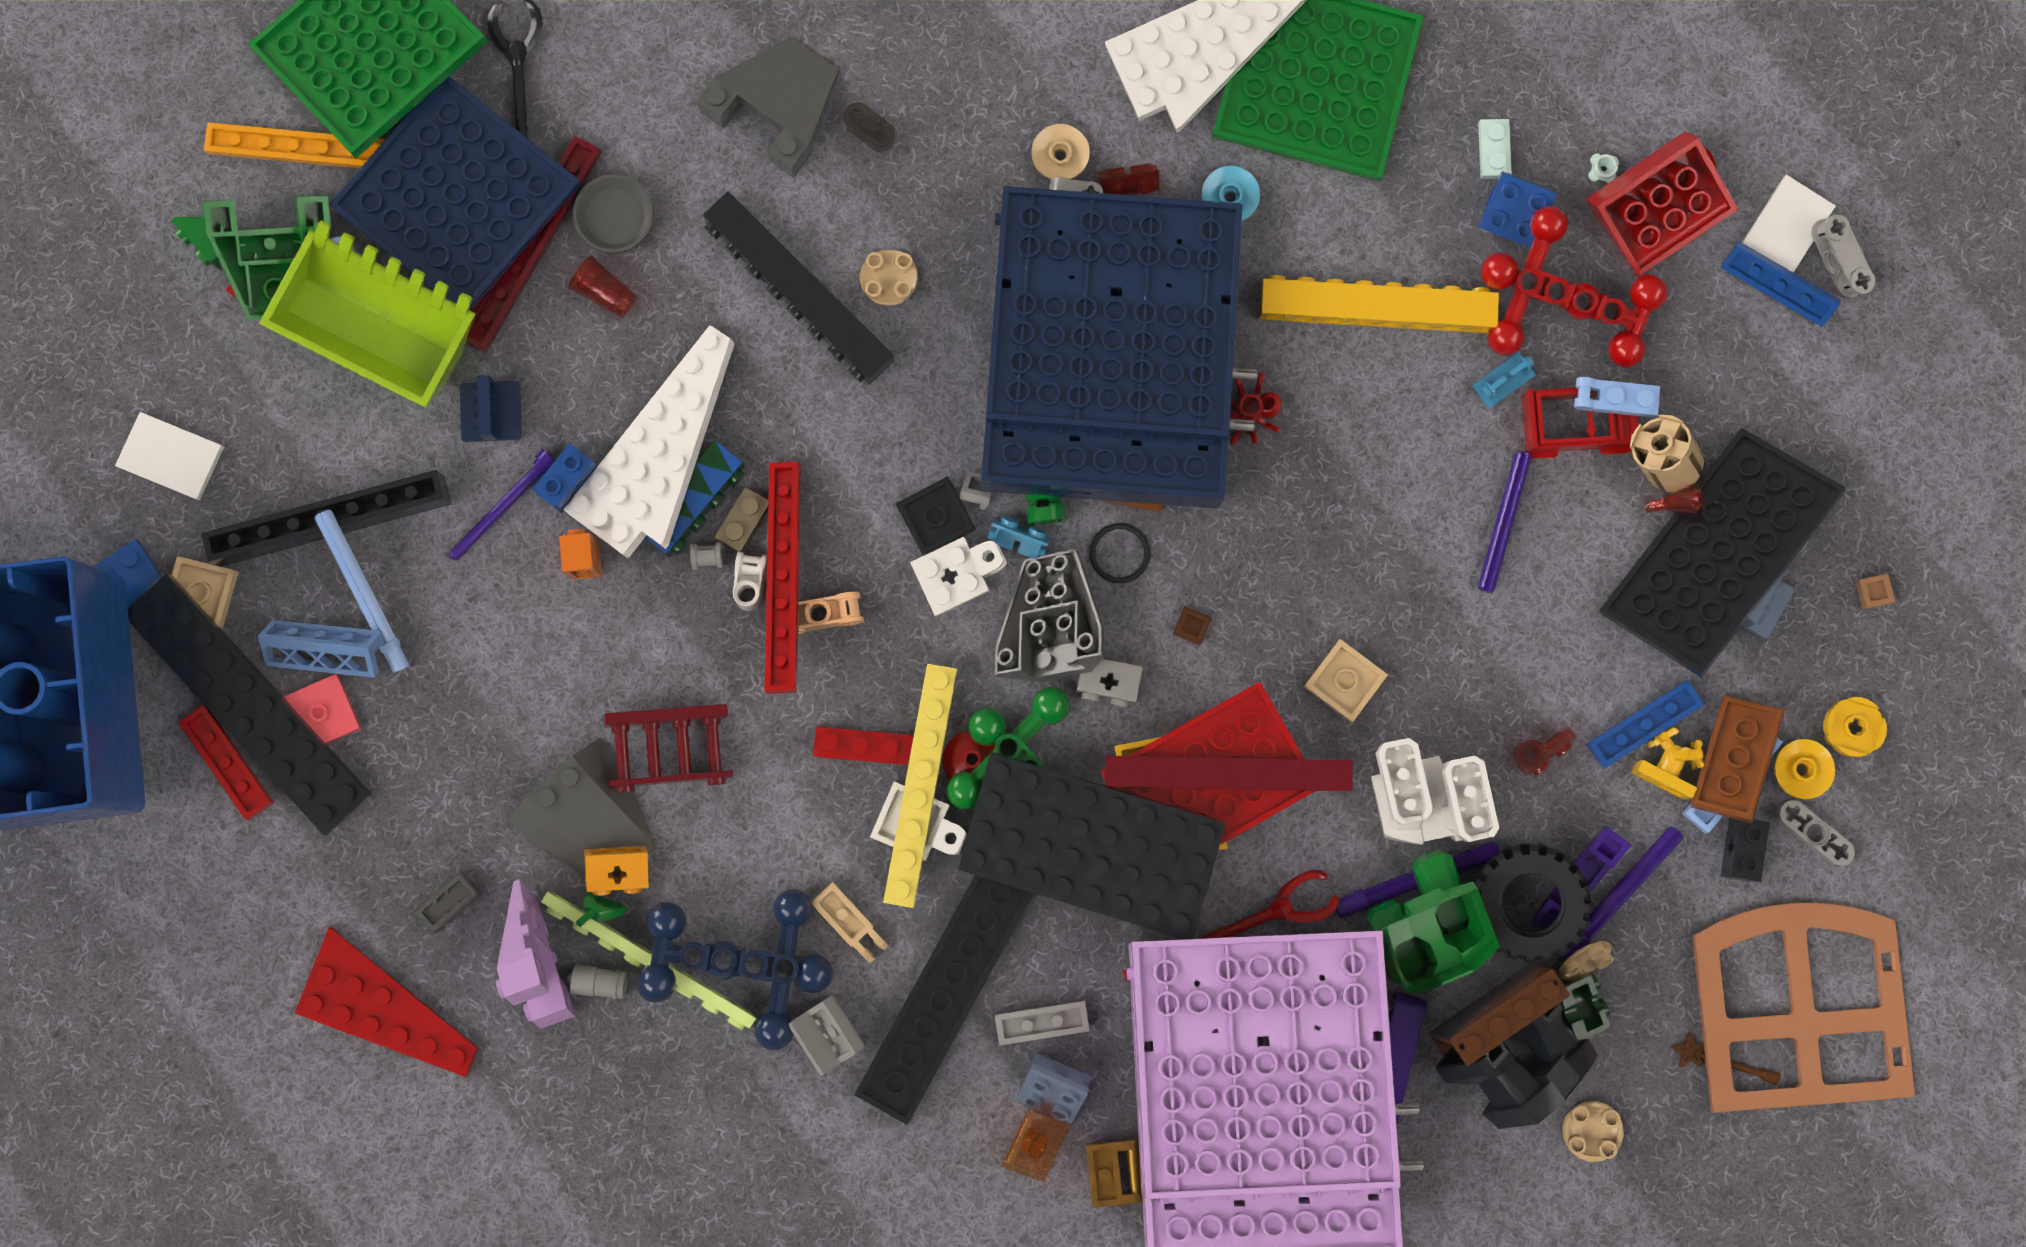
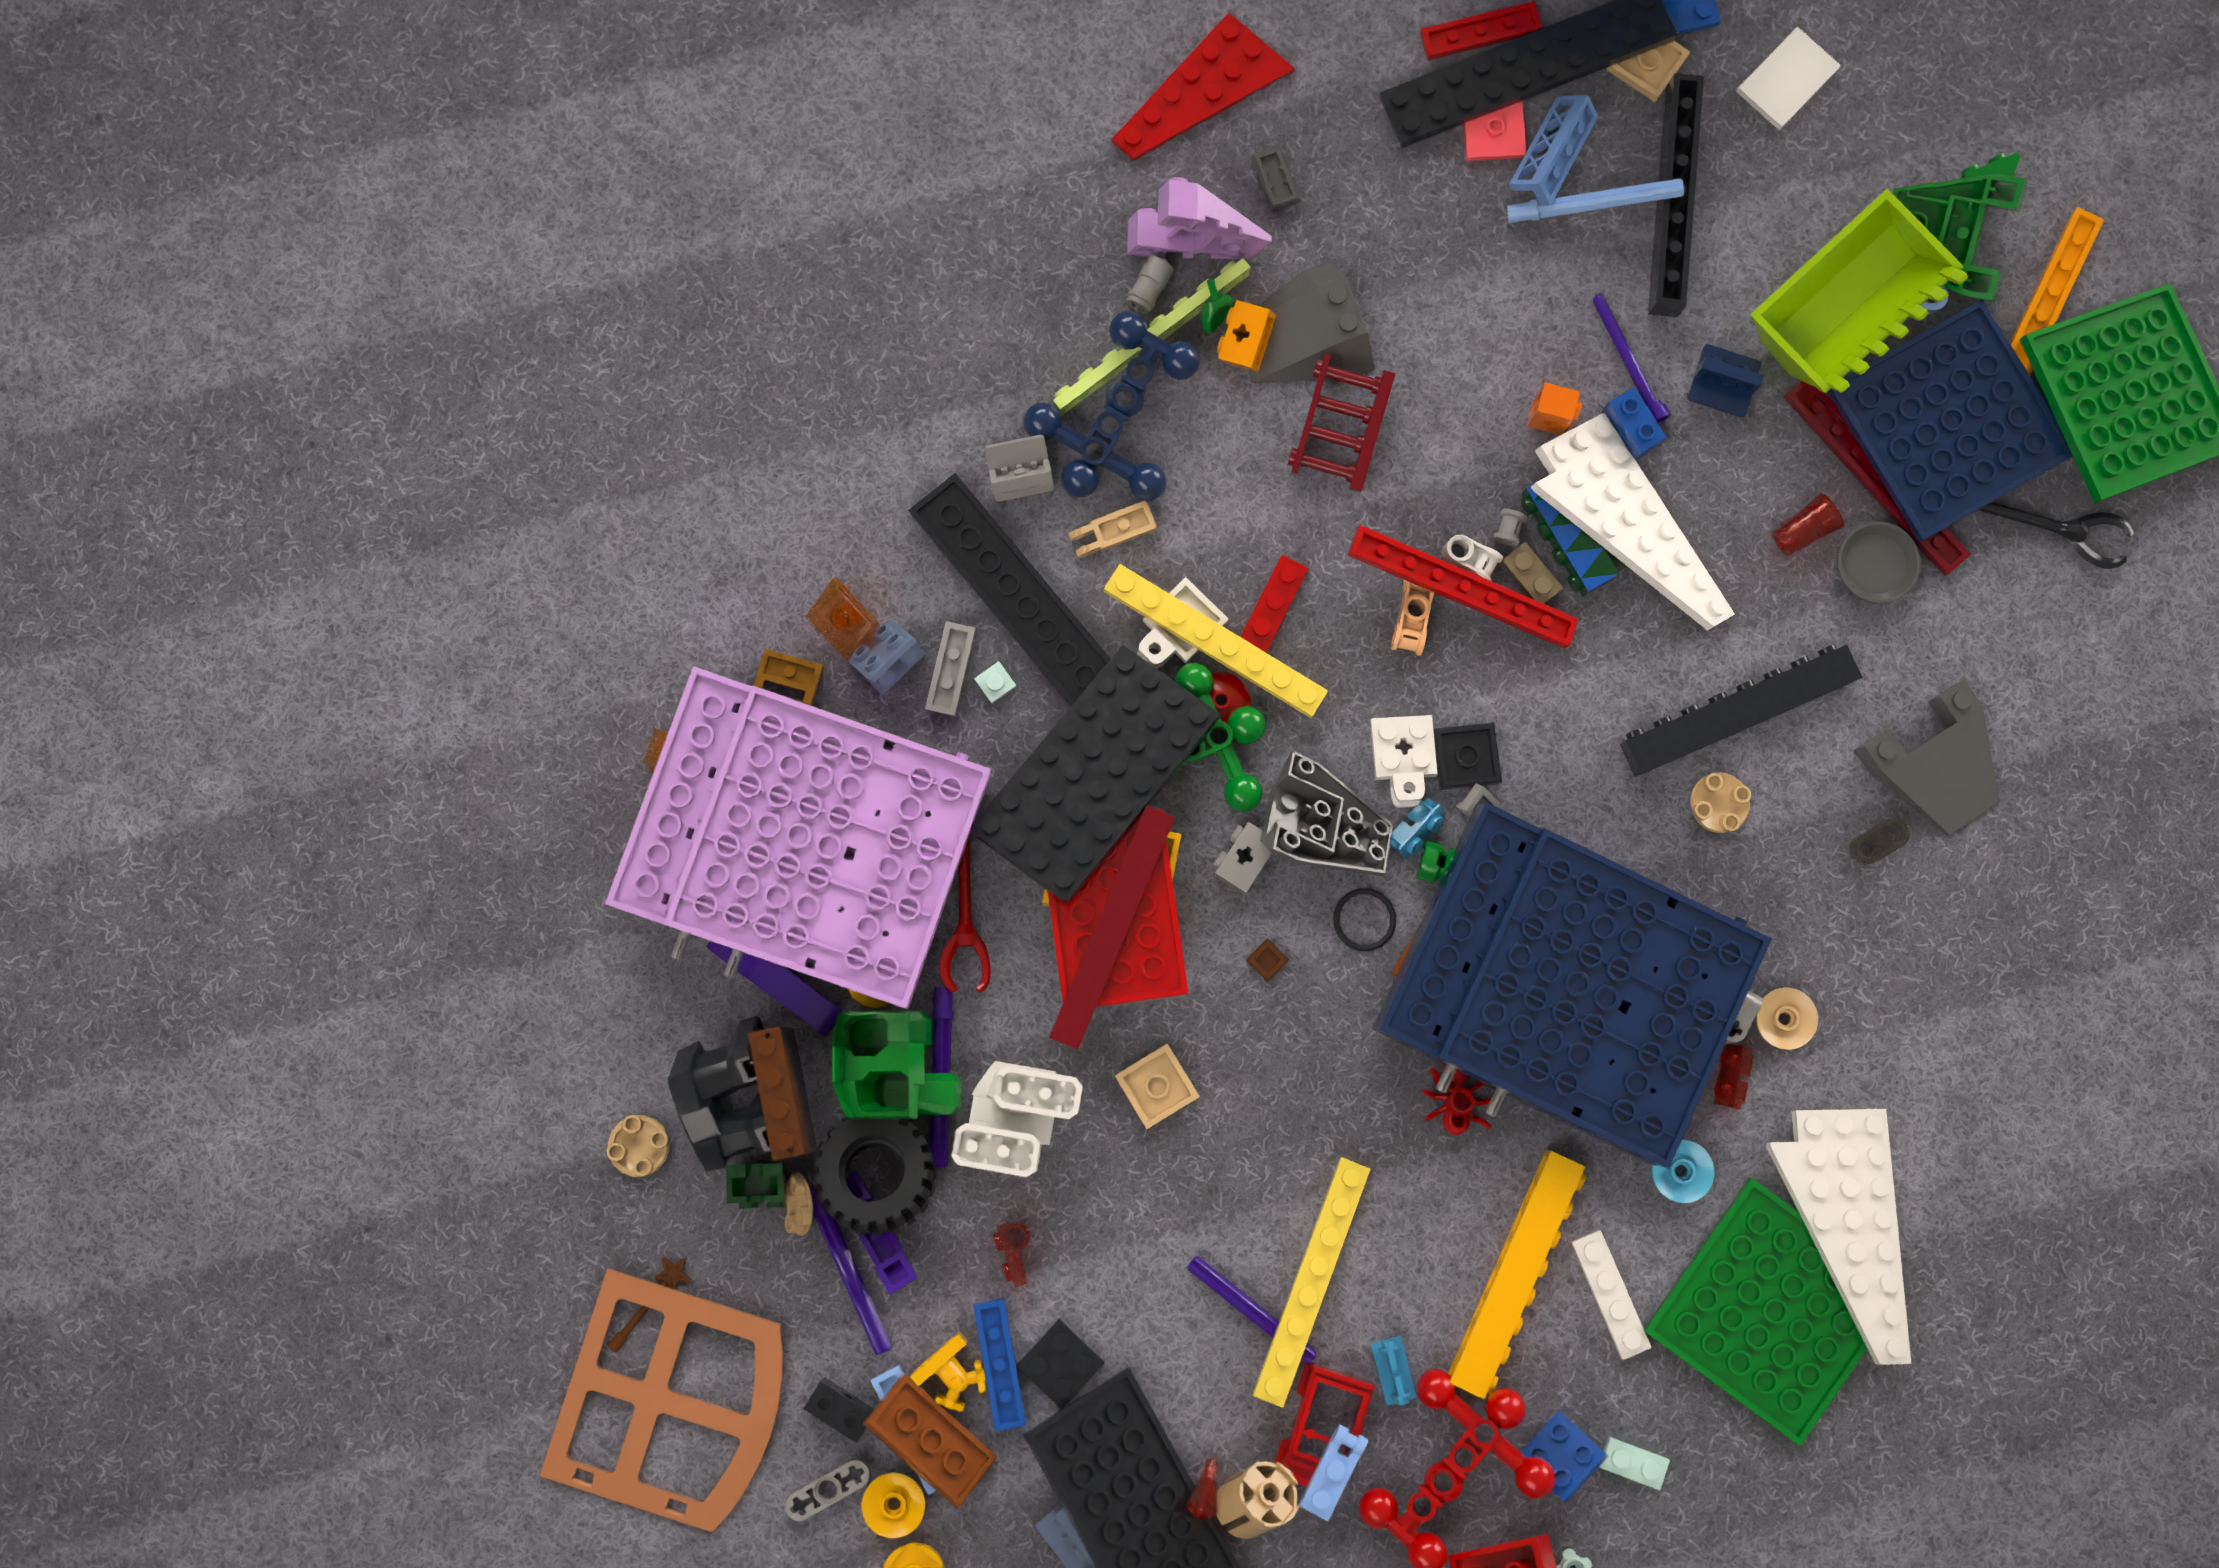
camera: 115 degrees right, 0 degrees up
none -> light aqua plate [974,661,1017,704]
none -> black plate [1016,1318,1105,1409]
none -> light yellow plate [1252,1157,1371,1408]
none -> white plate [1571,1230,1652,1360]

